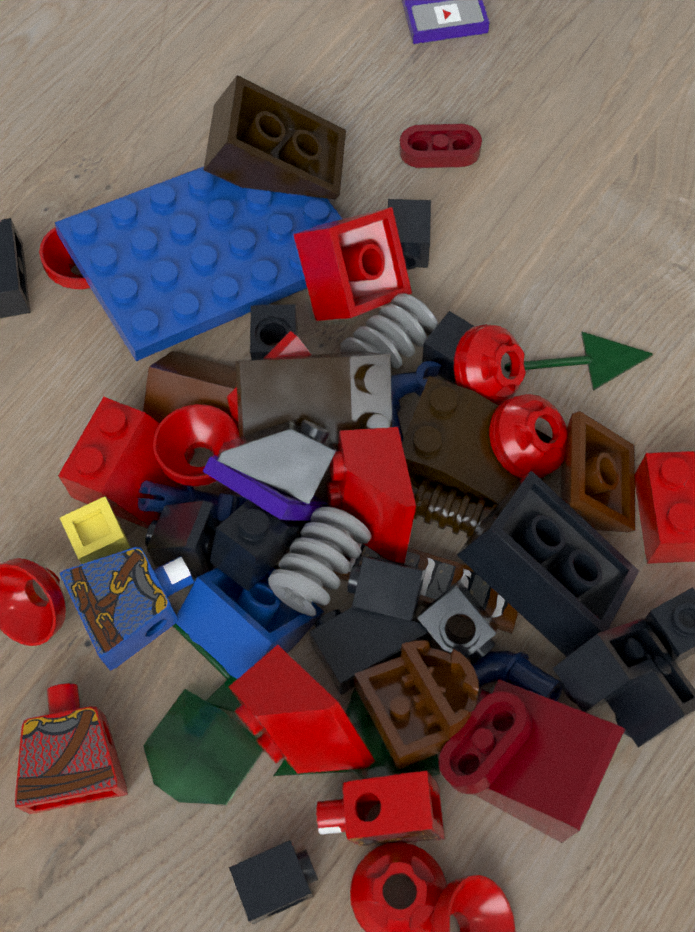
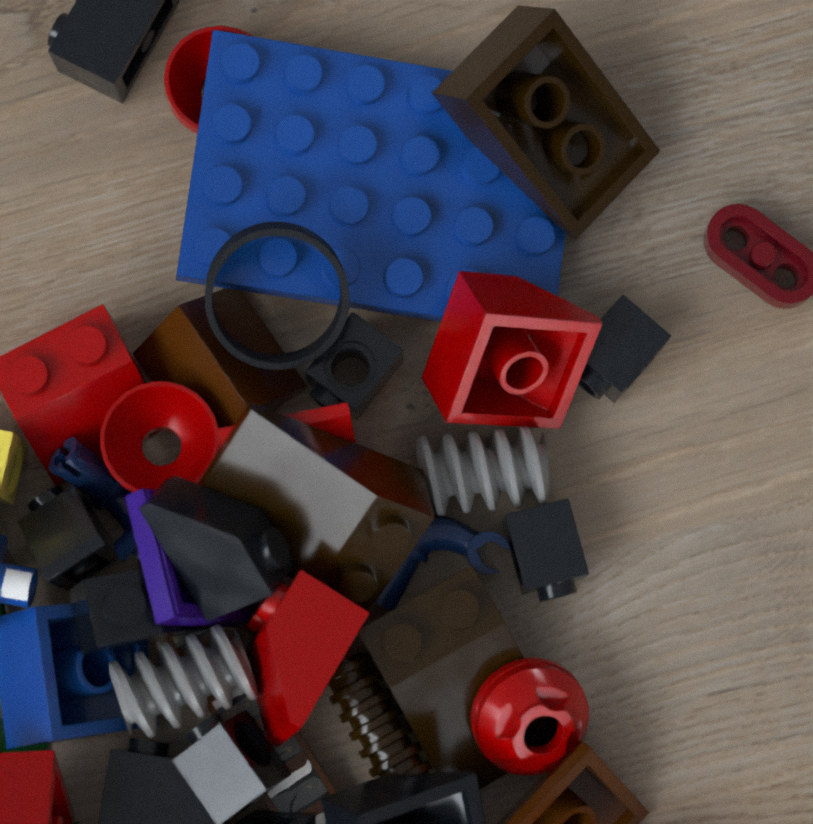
camera: 35 degrees right, 15 degrees up
red piece [454,324,526,406] -> none
dark green piece [504,332,653,391] -> none
none -> black tyre [205,222,350,370]

